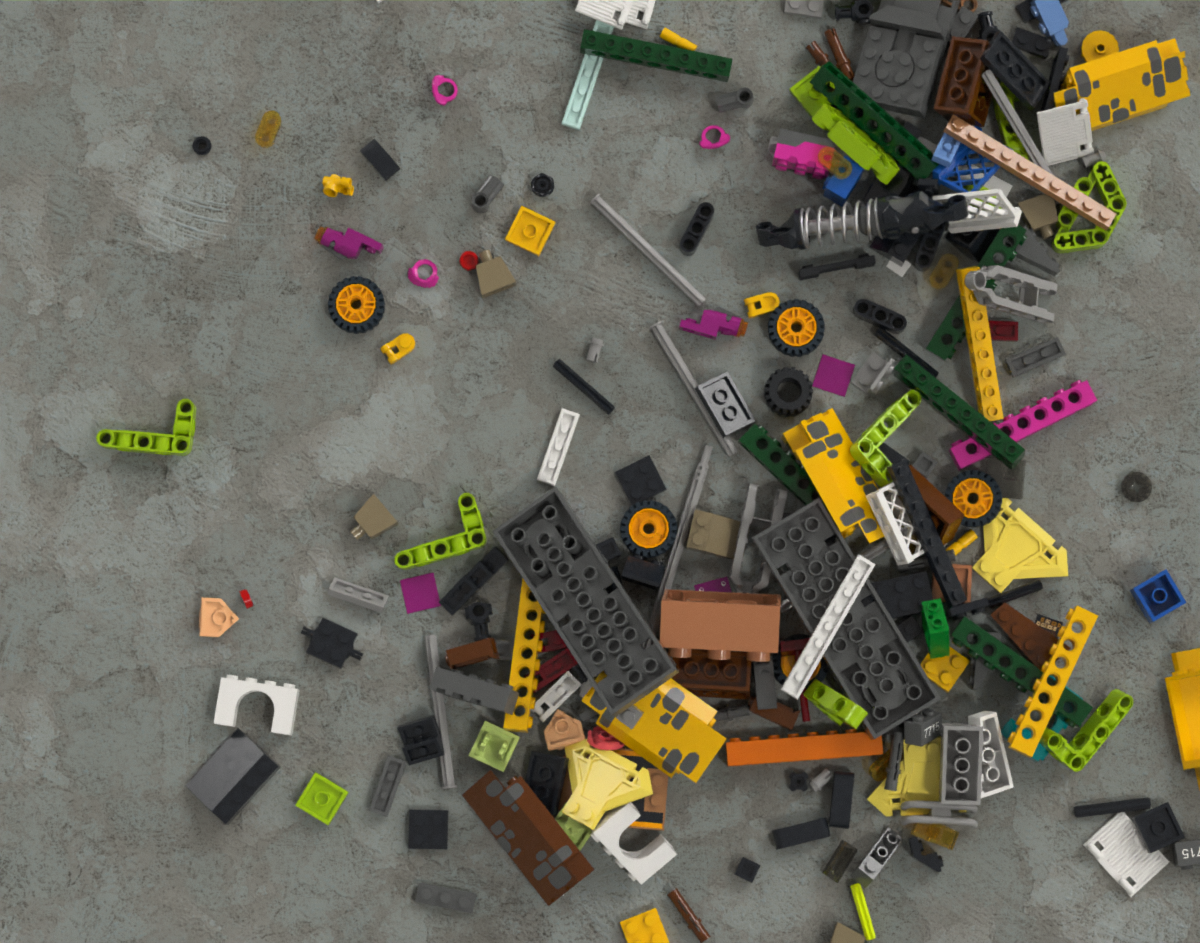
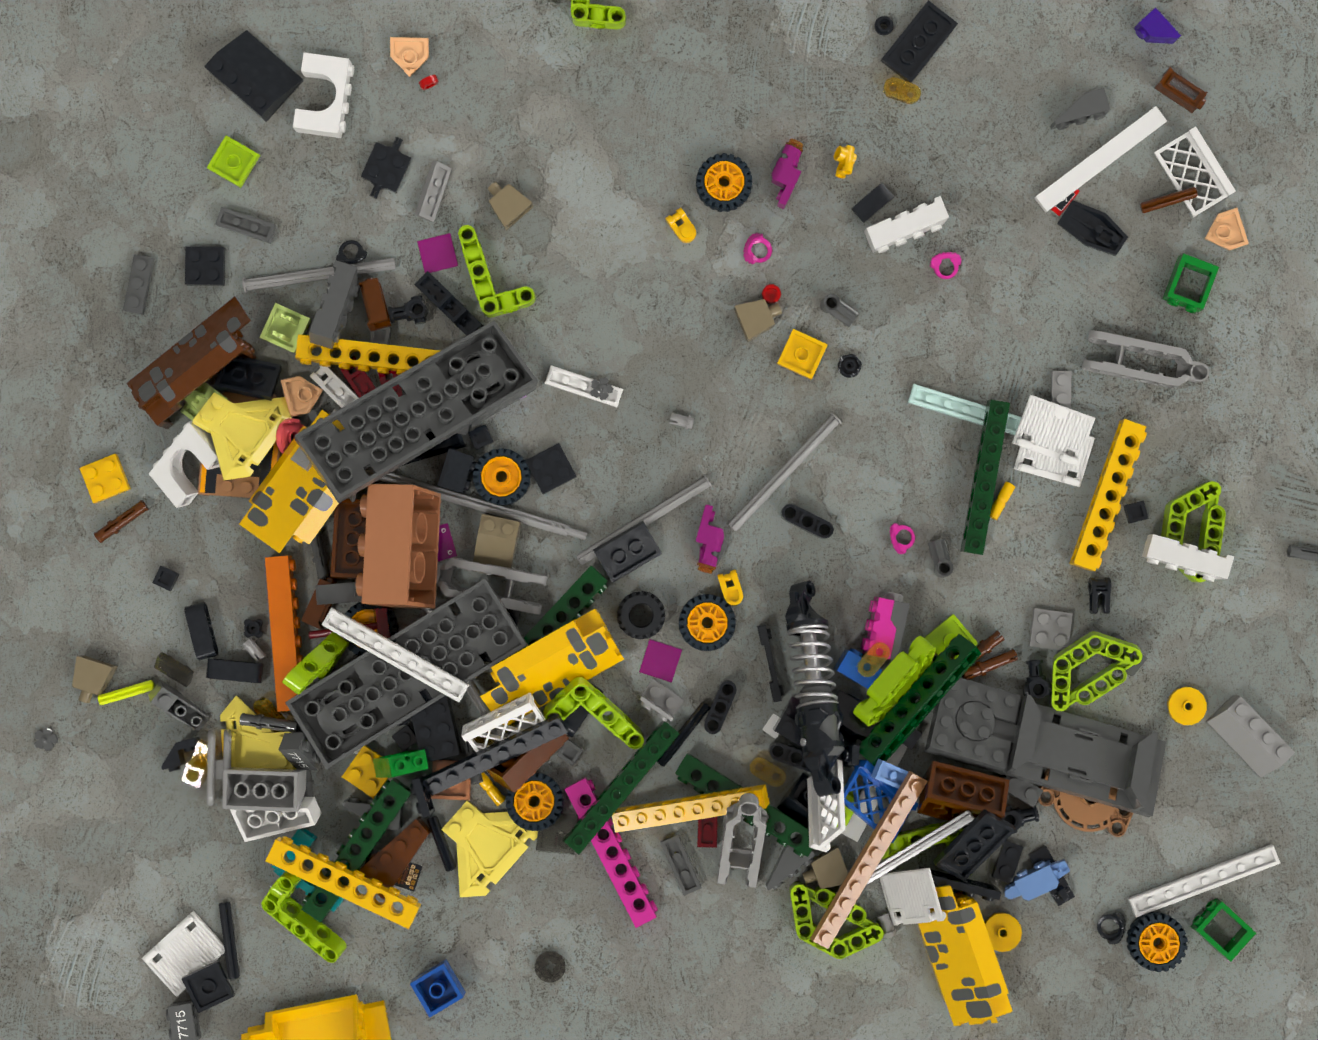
camera: 85 degrees right, 5 degrees up
black slope [397,715,444,766] -> none
black axle [553,359,615,415] -> none
none -> black piece [336,240,368,264]
none -> dark grey plant [590,377,614,401]
none -> white wedge [864,196,949,253]
none -> black plate [881,0,958,84]

